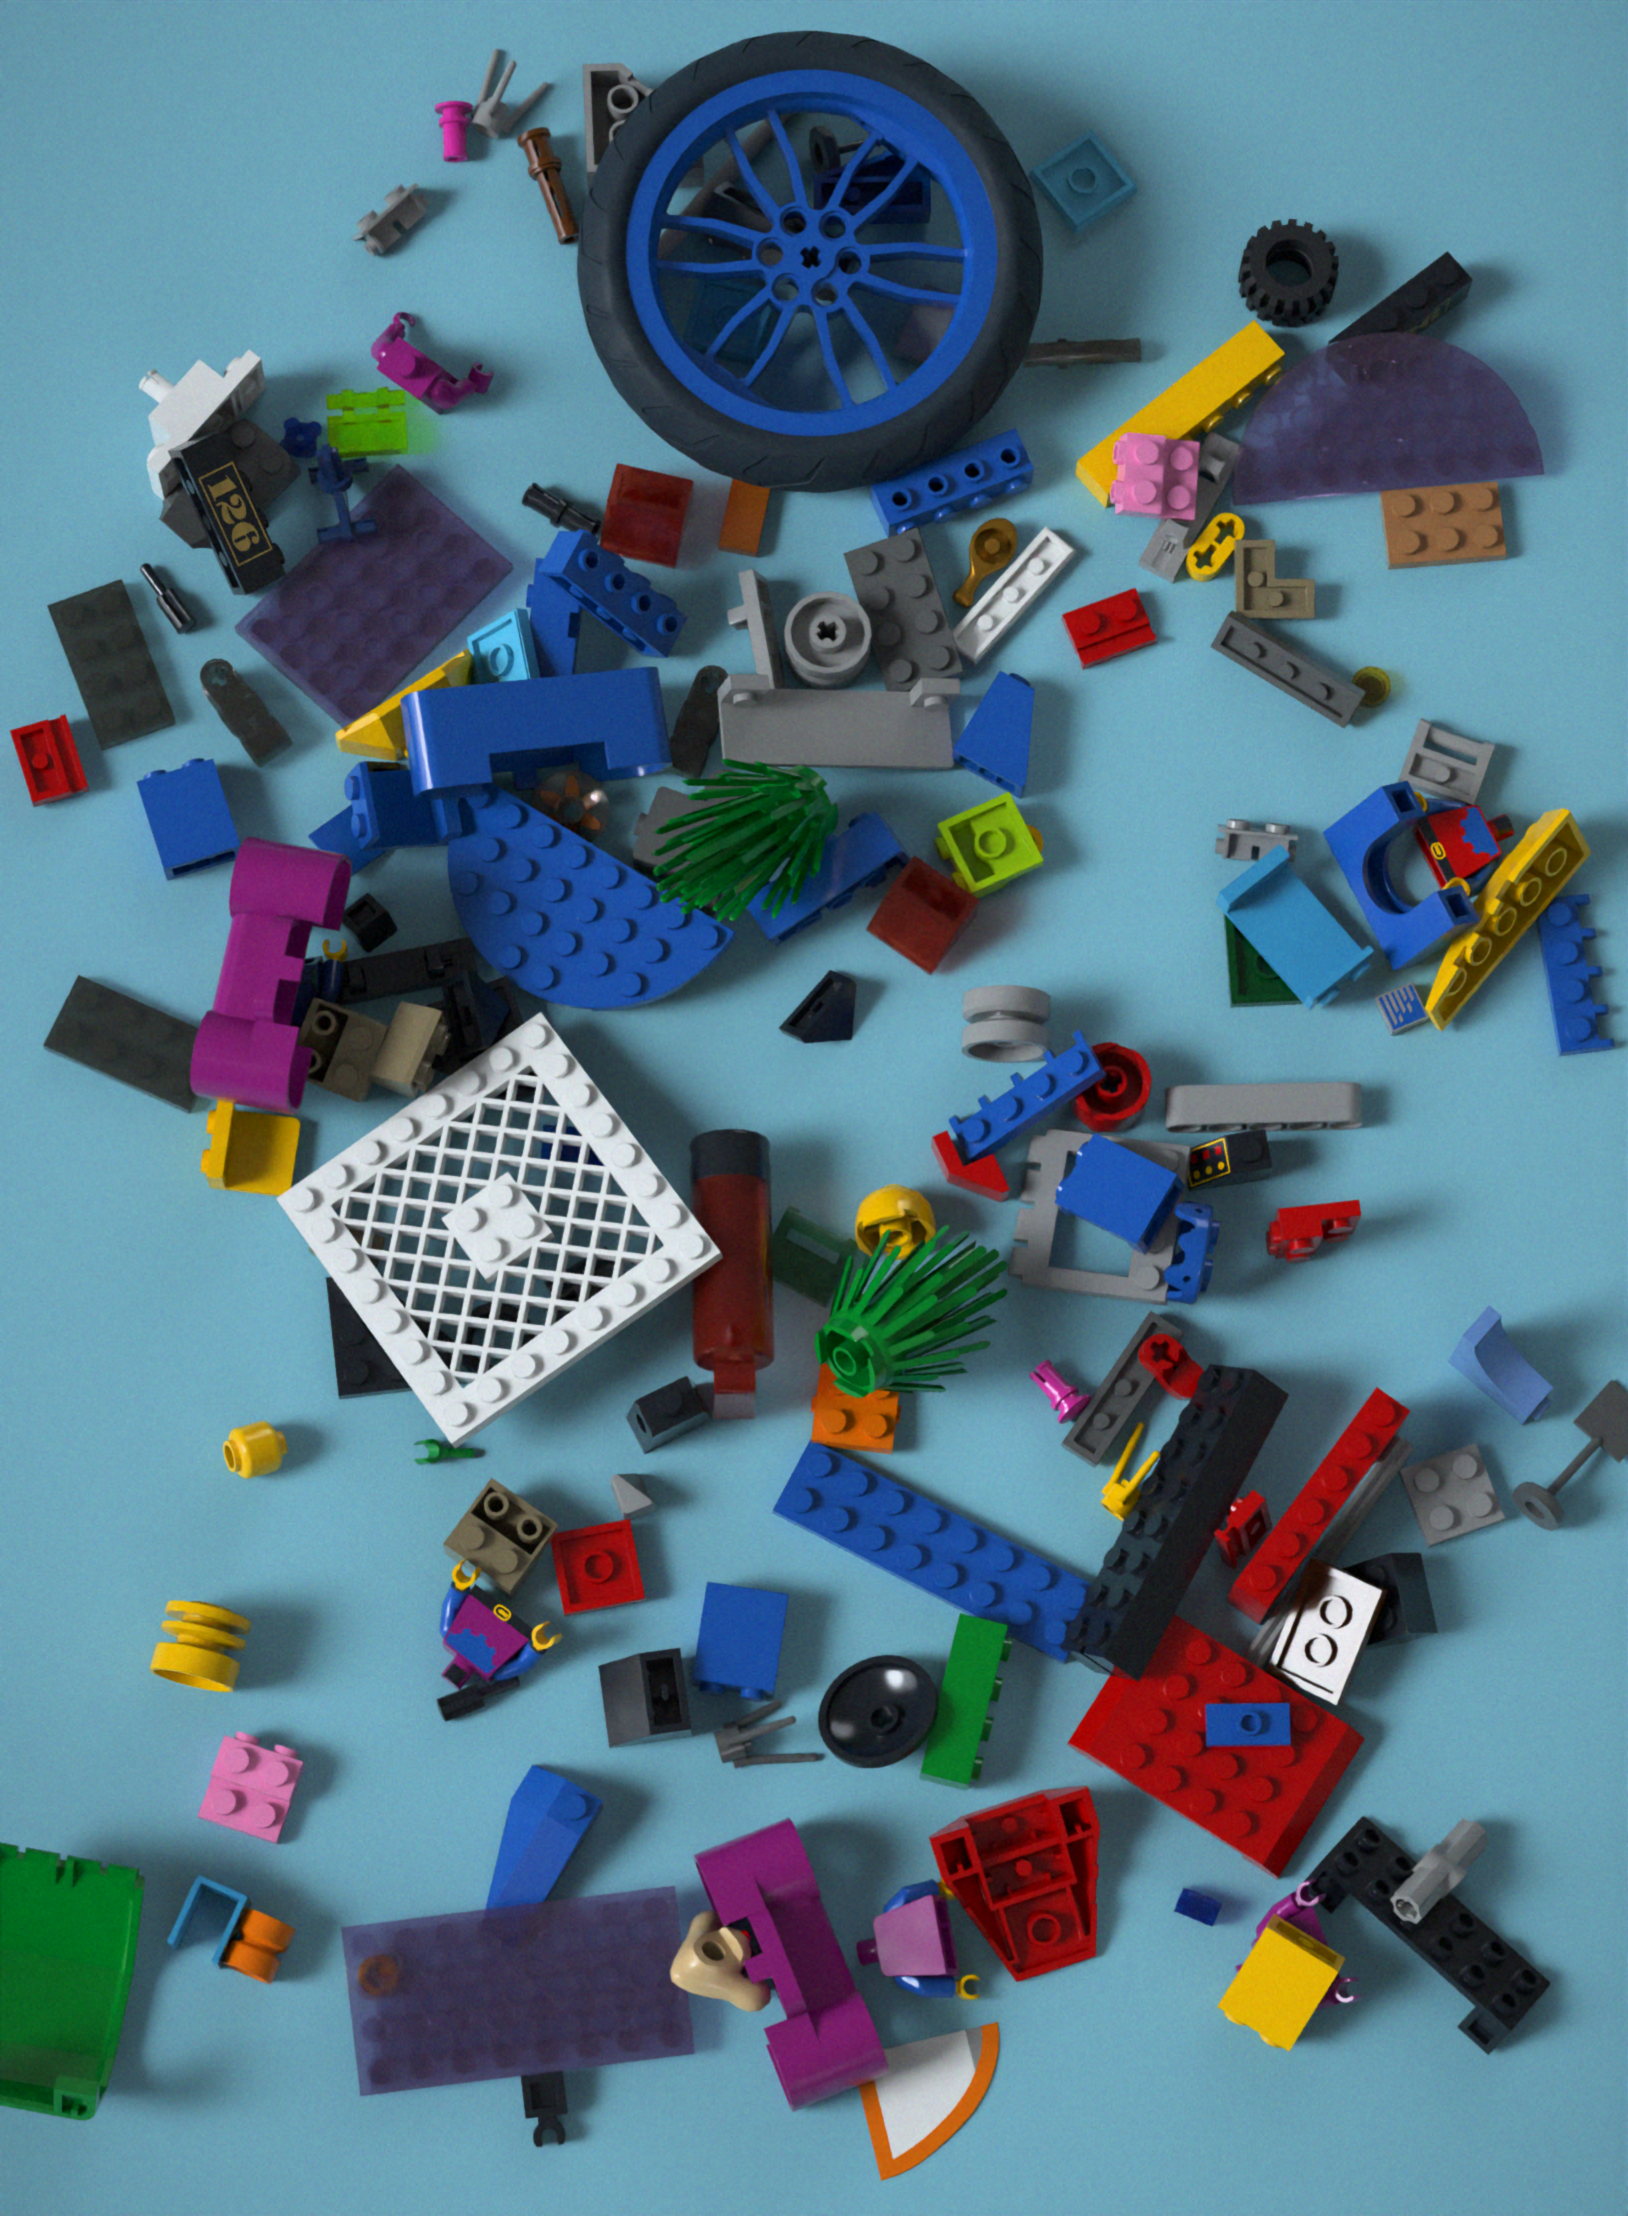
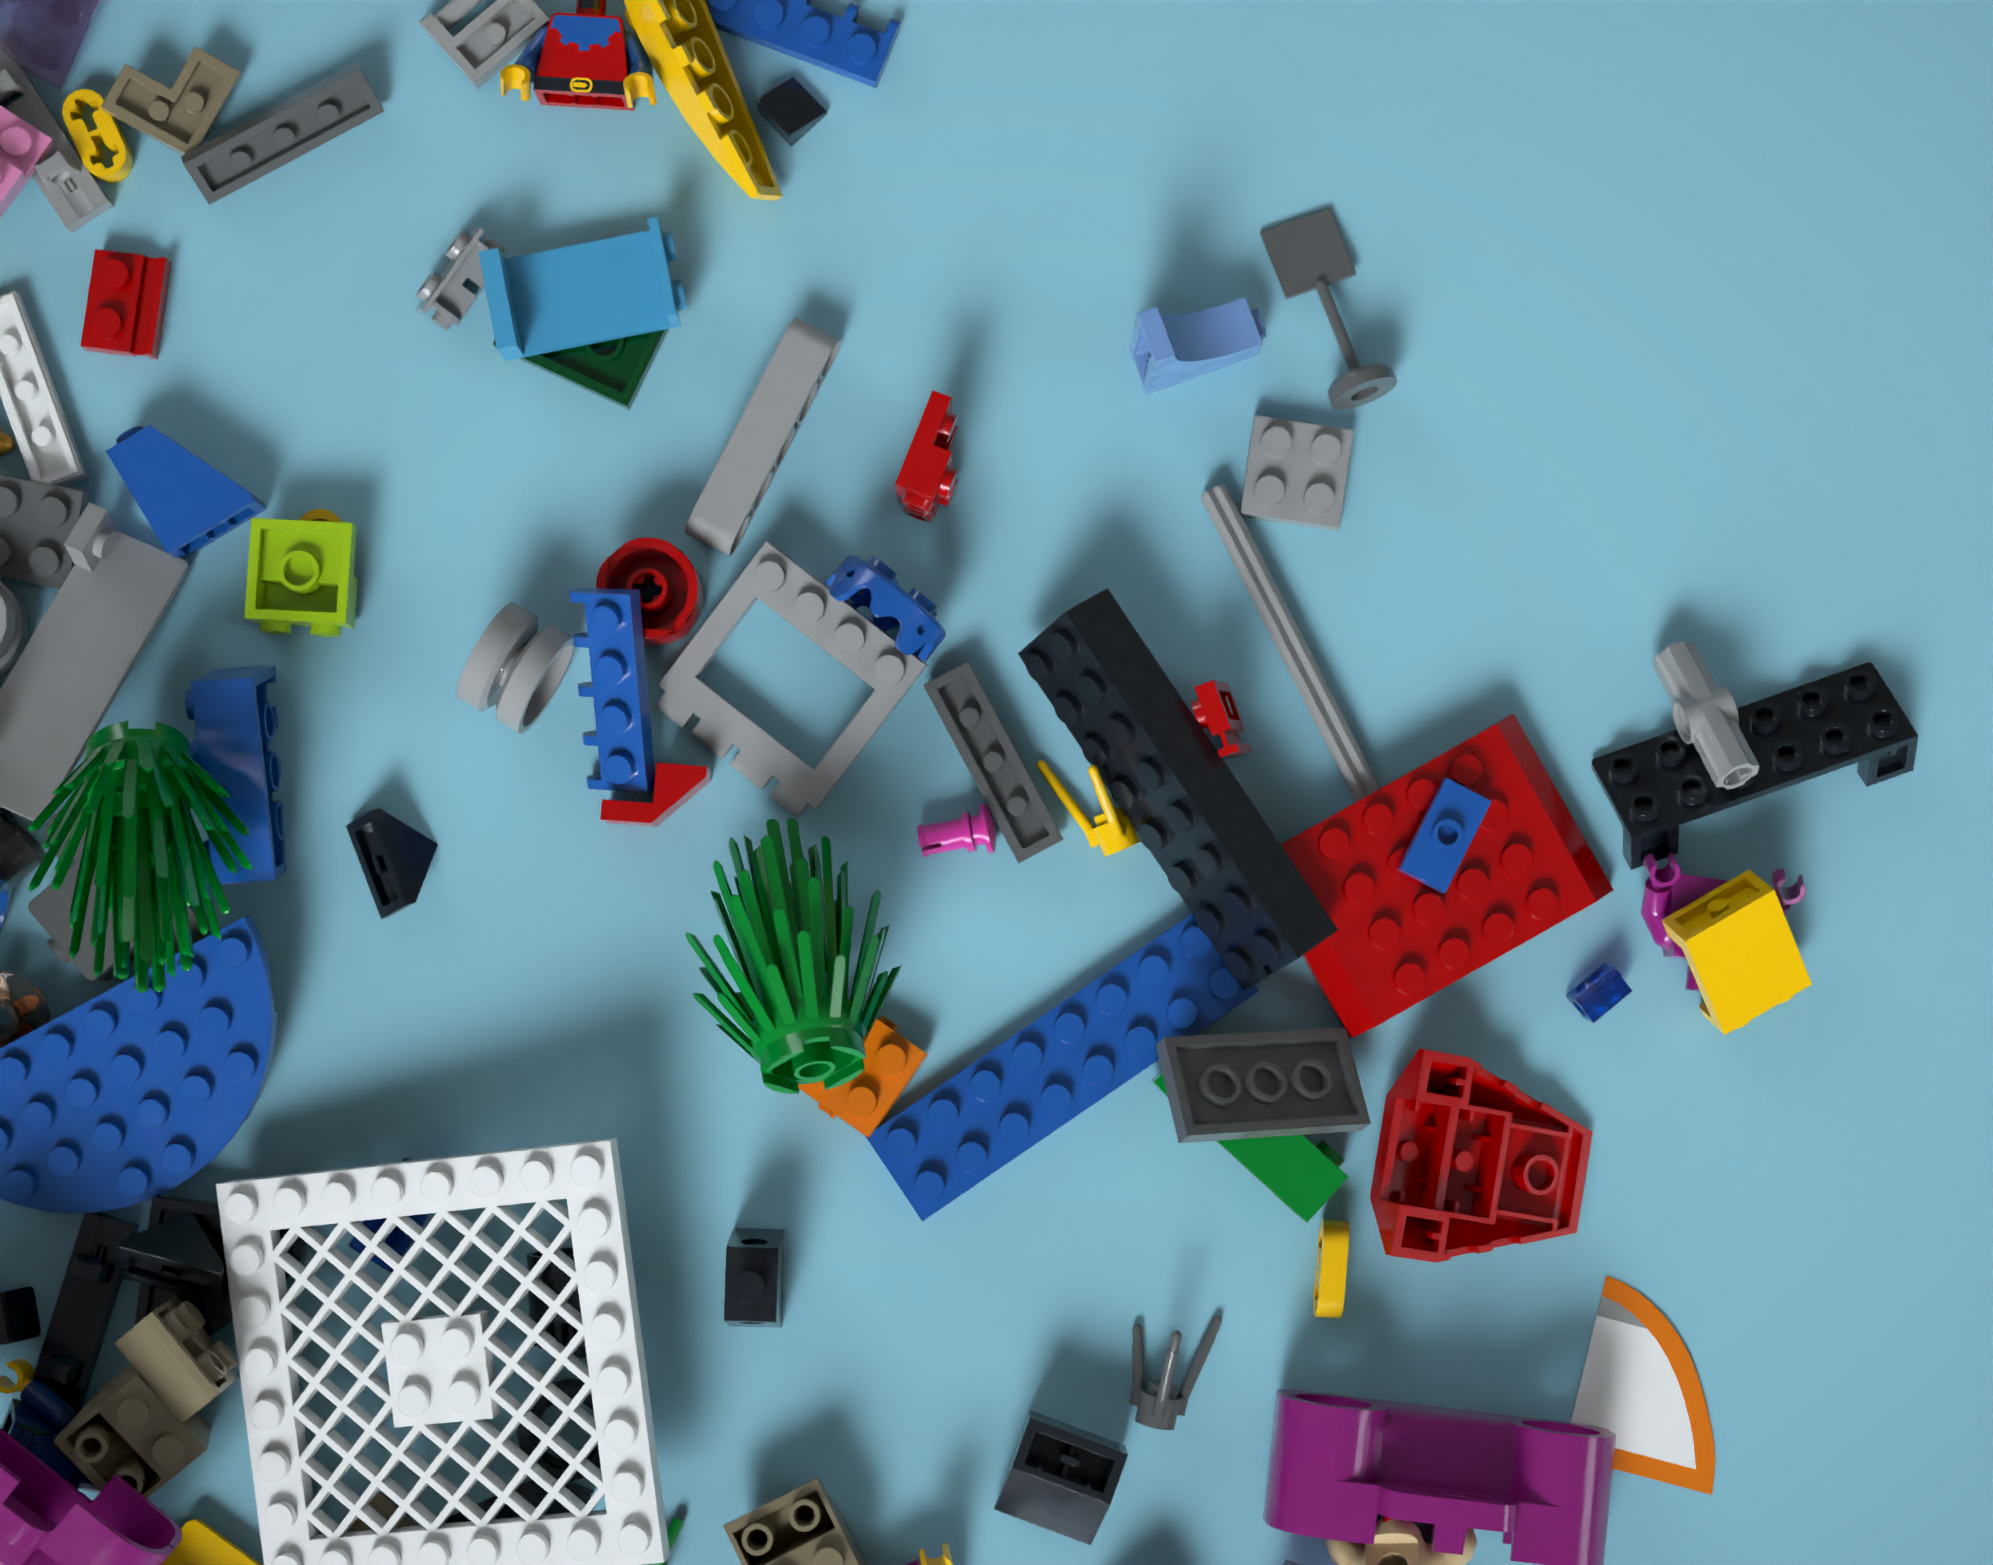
camera: 60 degrees left, 10 degrees up
red plate [550,1519,645,1617] -> none
light grey slope [610,1473,655,1520] -> none
clear red piece [689,1129,775,1420] -> none
blue brick [692,1582,789,1702] -> none
clear green plate [755,1205,859,1308] -> none
black dish [818,1655,939,1768] -> none
yellow cylinder [855,1184,936,1260] -> none
magenta torso [856,1878,980,2001] -> none
clear red slope [866,855,980,976] -> none
blue panel [1054,1132,1185,1256] -> none
red piece [1138,1333,1204,1401] -> none
black slope [1187,1129,1272,1192] -> none
red arch [1226,1387,1410,1625] -> none
plate [1266,1558,1388,1705] -> none
blue arch [1323,780,1480,971] -> none
black slope [1342,1553,1438,1650] -> none
clear yellow tile [1351,666,1391,708] -> none
tile [1375,982,1429,1036] -> none
none -> black slope [756,77,827,147]
none -> dark grey plate [1156,1028,1371,1143]
none -> yellow beam [1313,1219,1349,1319]

